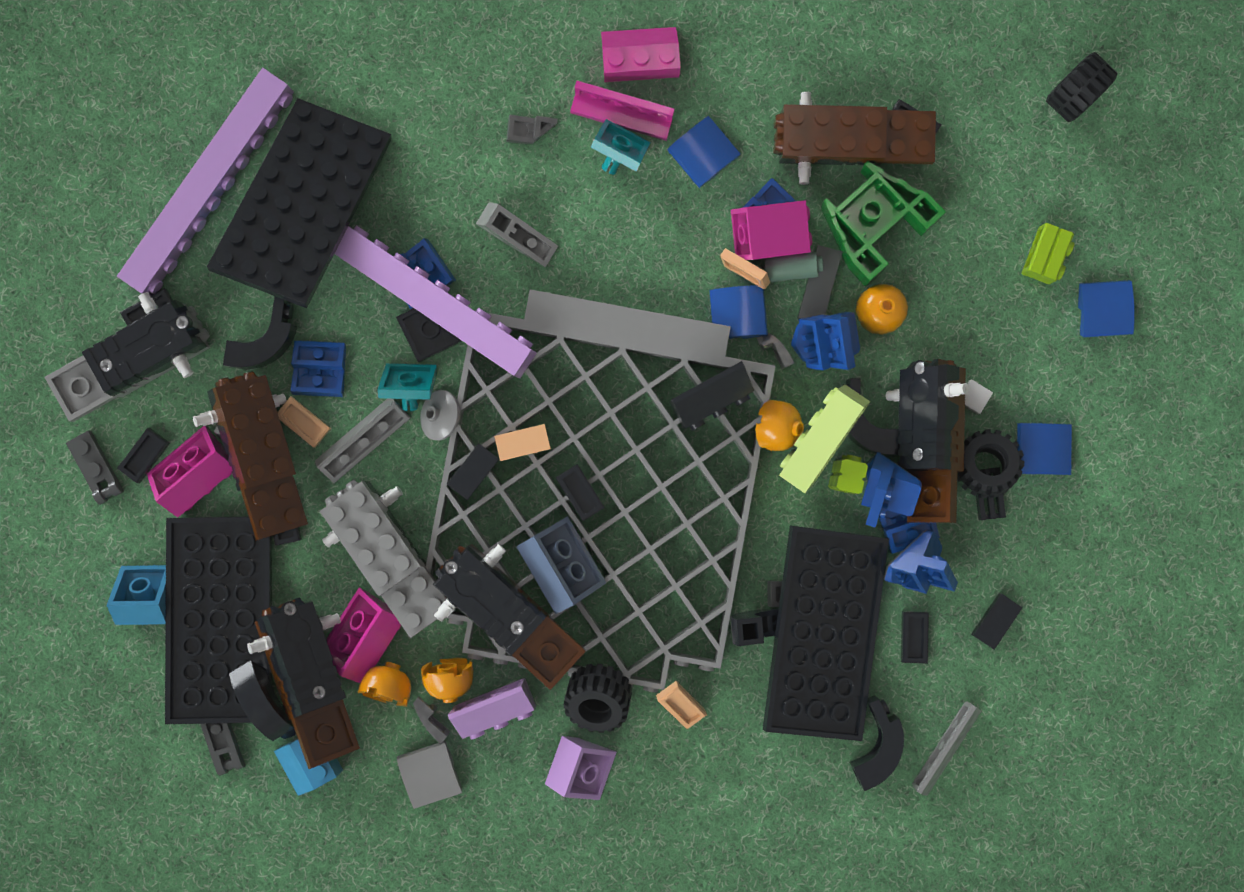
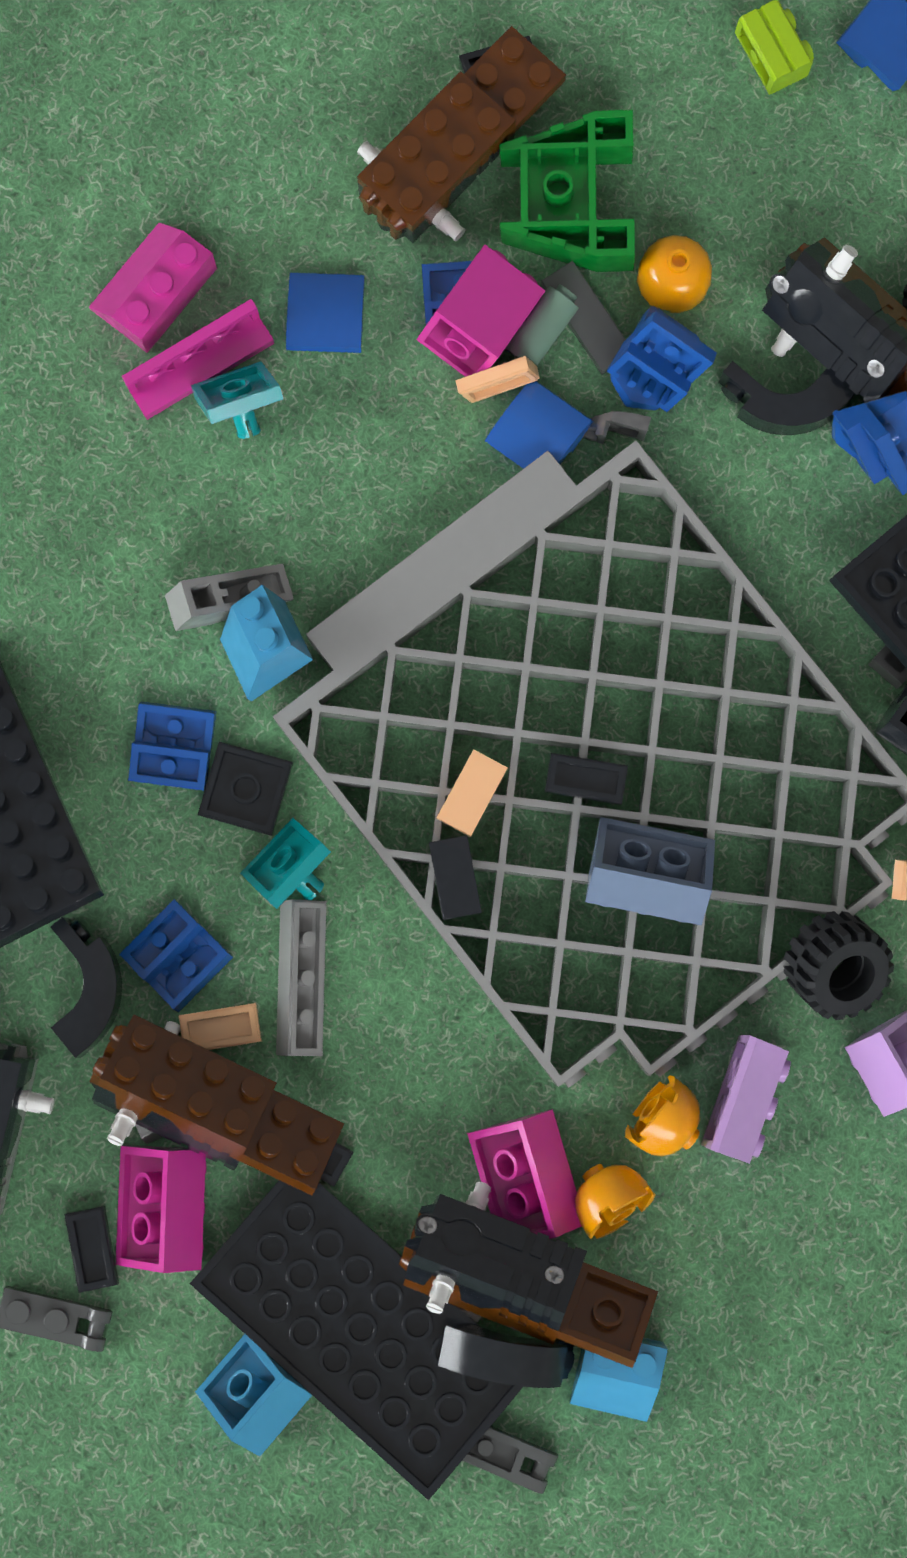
camera: 45 degrees left, 5 degrees down
light grey piece [320,480,447,638] -> none
lavender brick [335,225,537,378] -> none
light grey slope [397,741,462,809] -> none
flat silver slope [413,697,450,744] -> none
light grey dish [420,390,460,441] -> none
piece [433,544,586,690] -> none
flat silver slope [506,115,558,144] -> none
black slope [669,361,754,431] -> none
light orange cylinder [755,400,804,451] -> none
yellowish green brick [779,385,871,493] -> none
lime brick [828,455,868,494] -> none
white tile [965,379,993,414] -> none
none -> dark azure slope [220,585,313,701]

